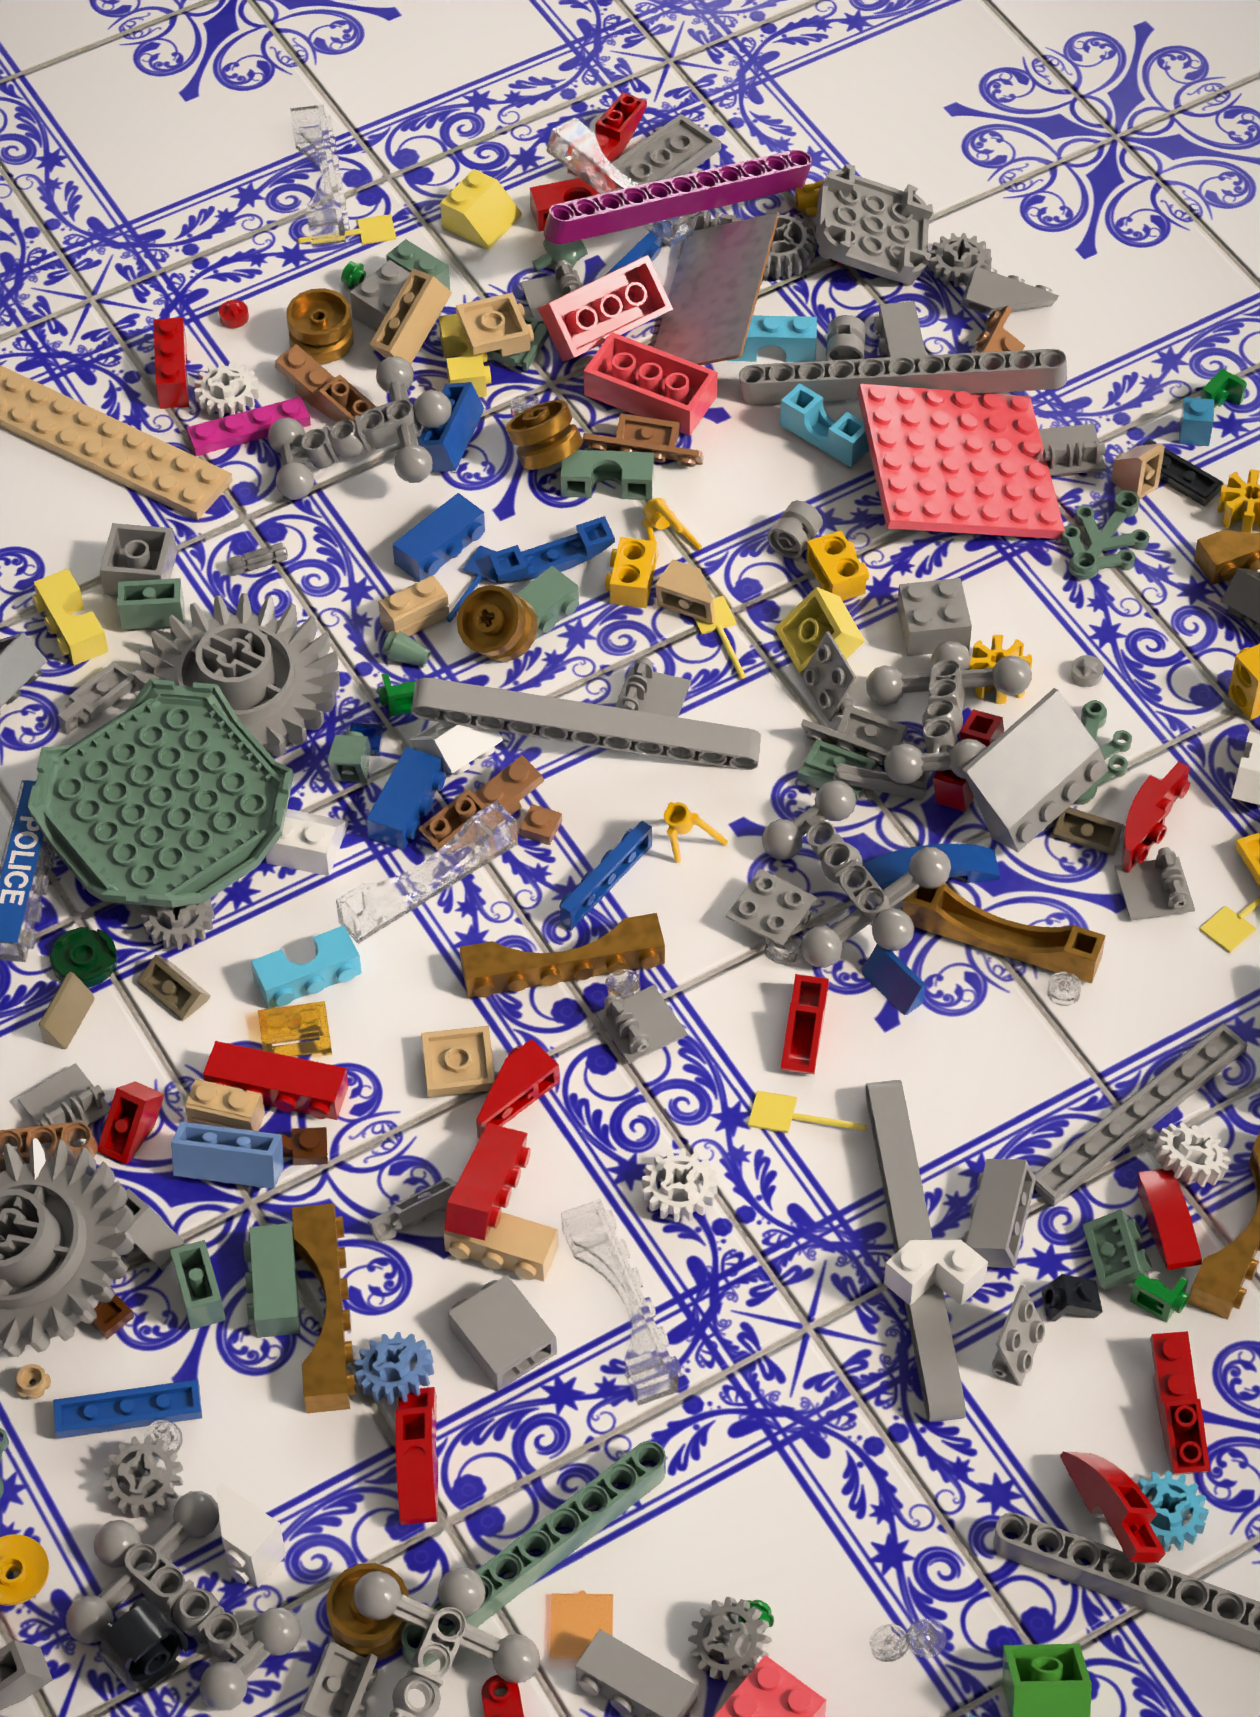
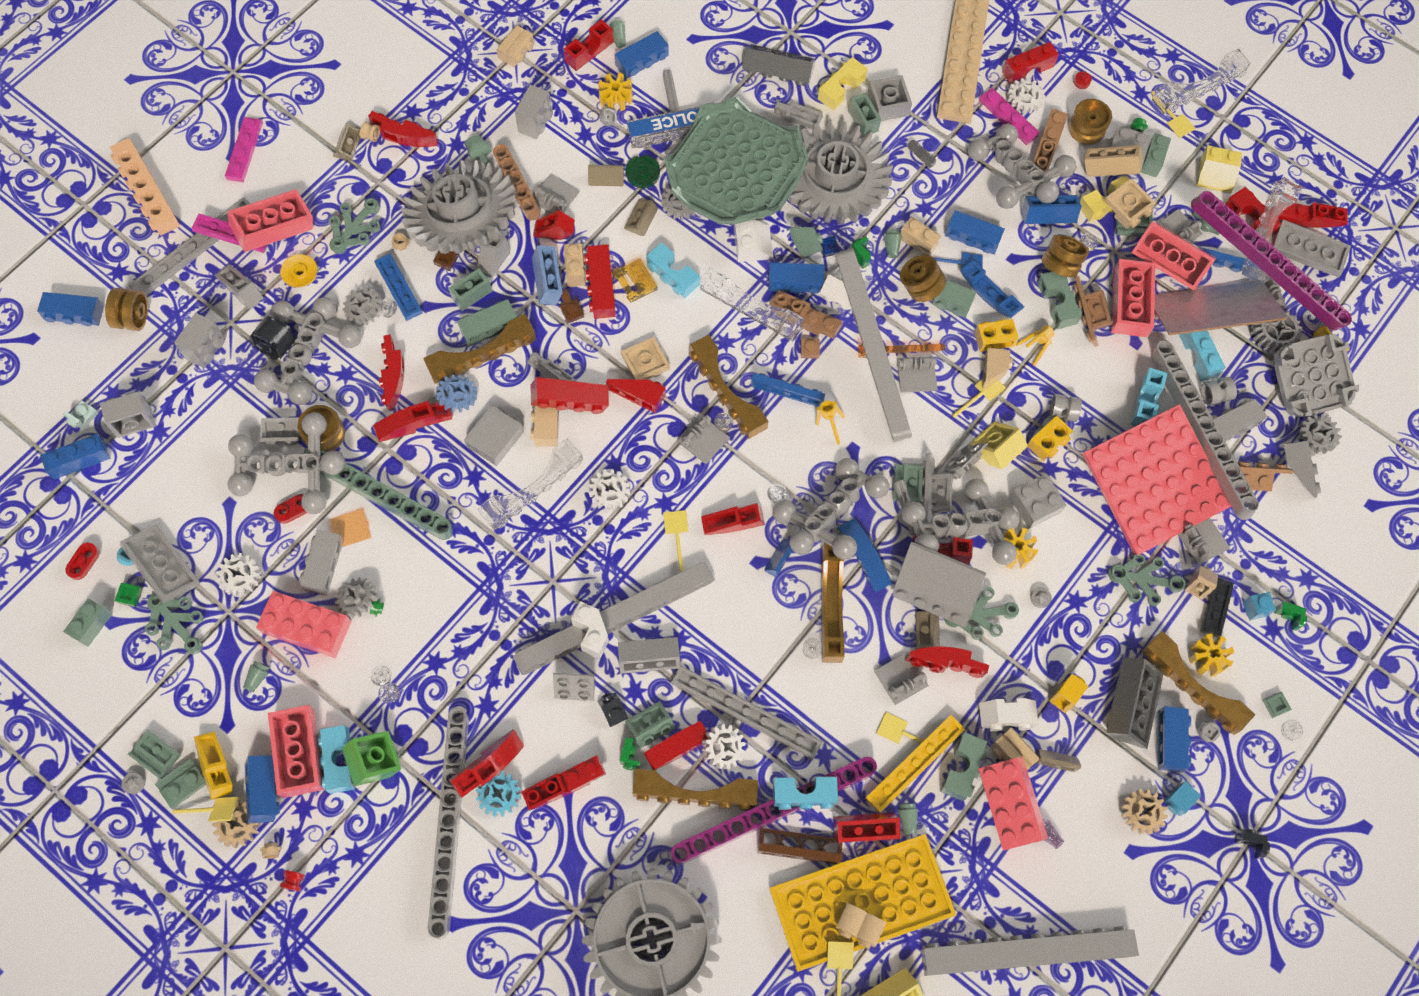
camera: 65 degrees right, 15 degrees up
white slope [216,1483,286,1588] -> none
light grey hinge [726,868,817,947] -> none
none -> red slope [379,334,405,411]
none -> clear orange piece [858,343,946,358]

